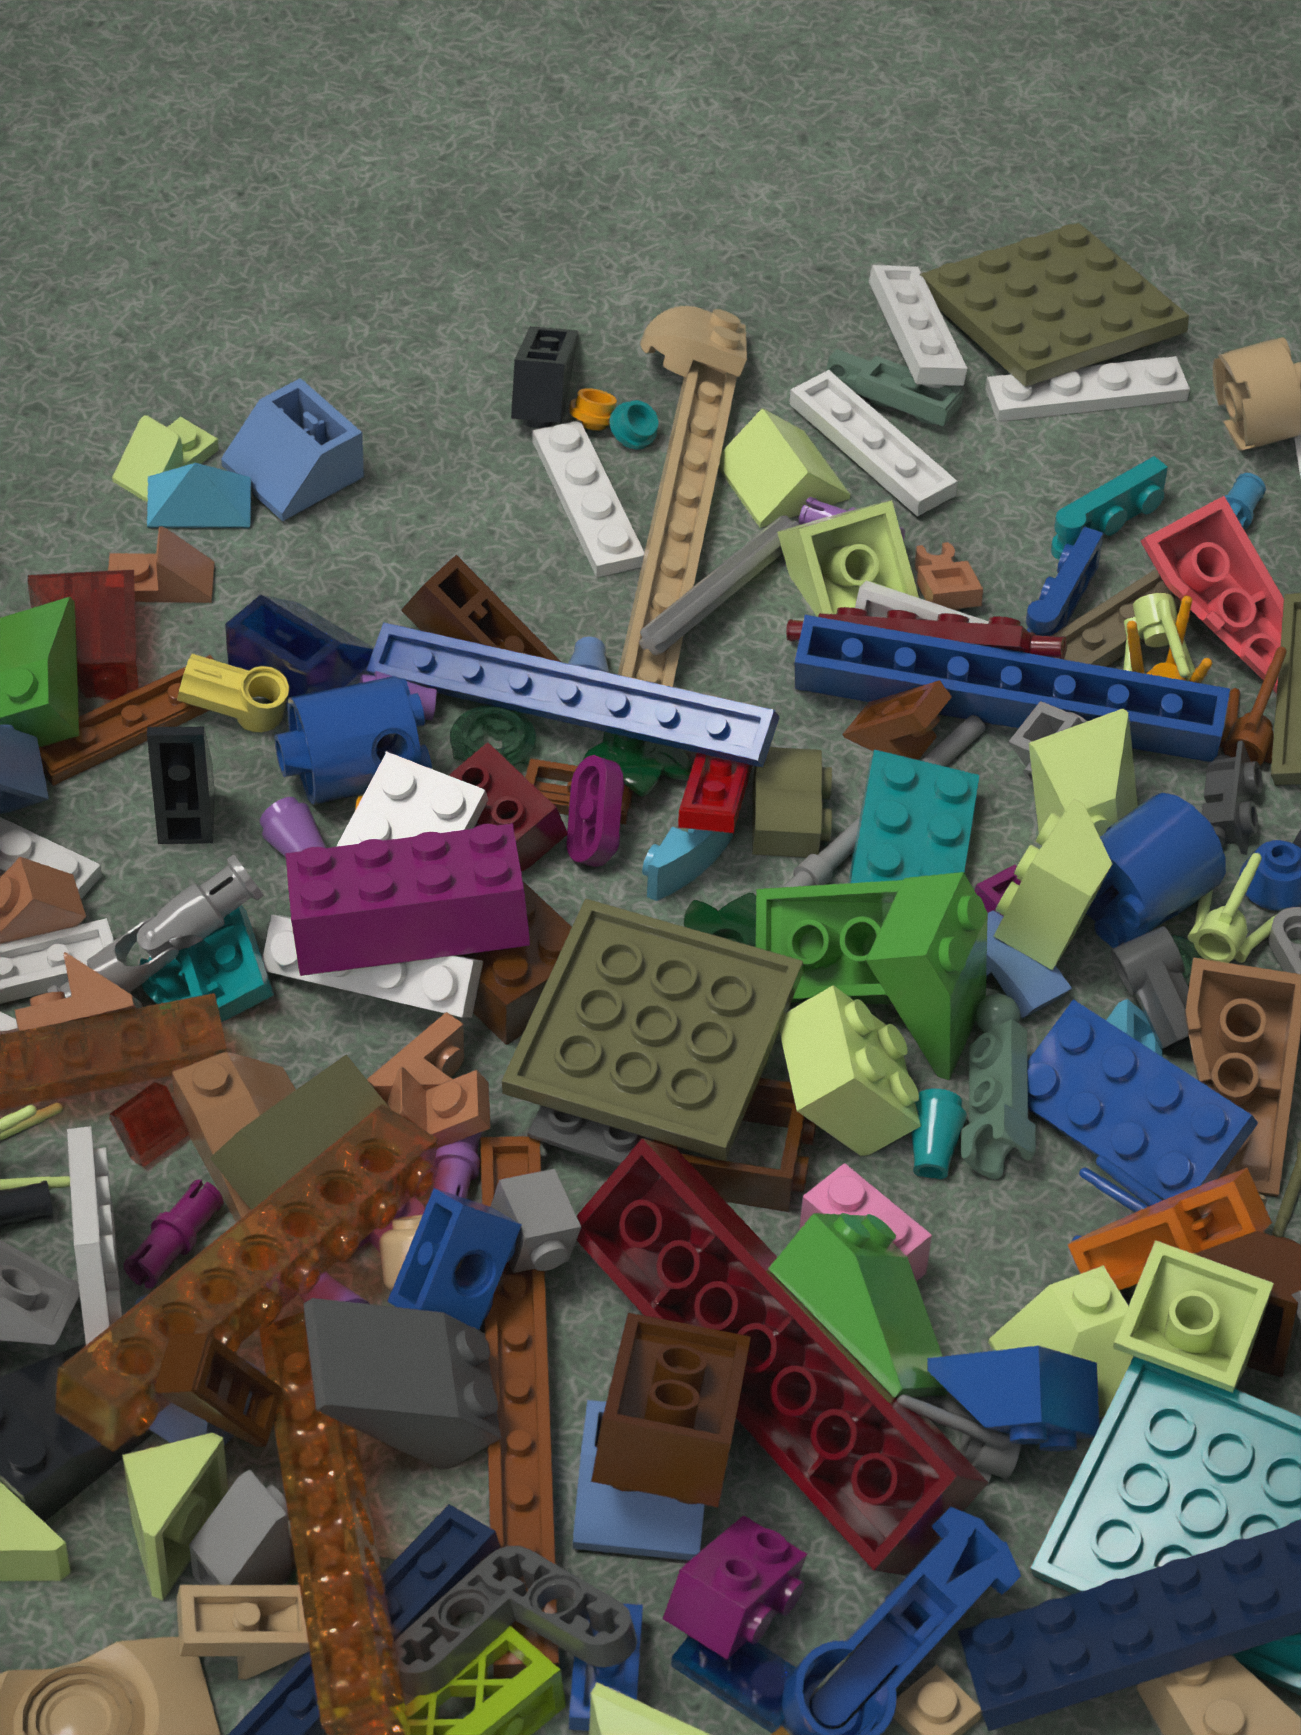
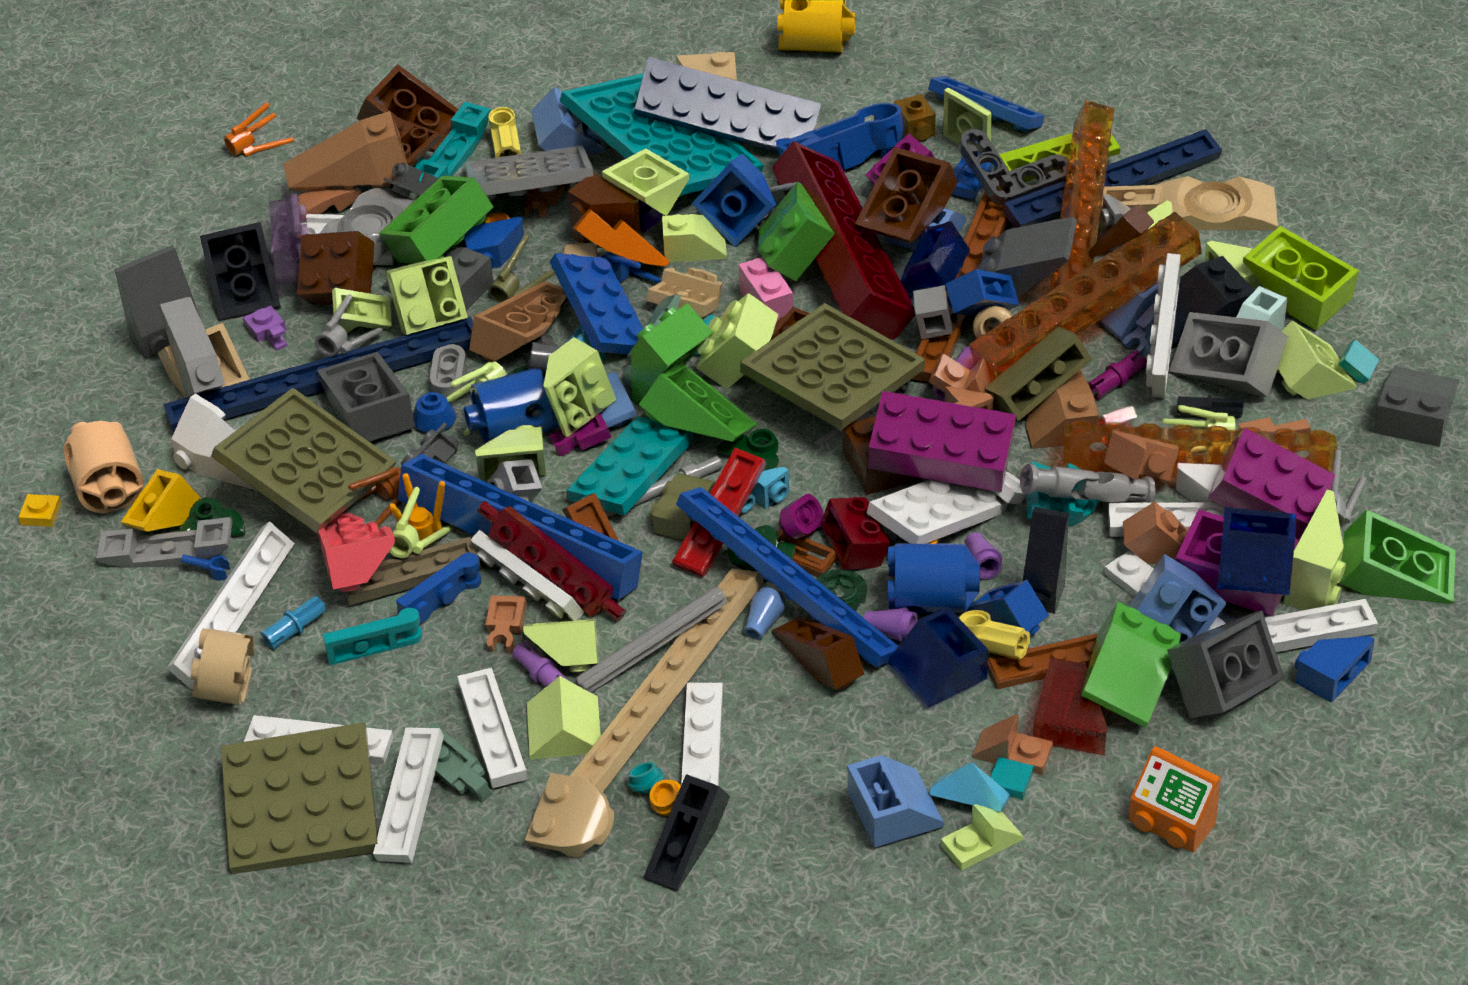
camera: 155 degrees left, 5 degrees down
none -> tan slope [647,267,723,318]
none -> clear blue slope [901,221,970,300]
none -> blue slope [967,580,1049,636]
none -> teal tile [990,757,1034,800]

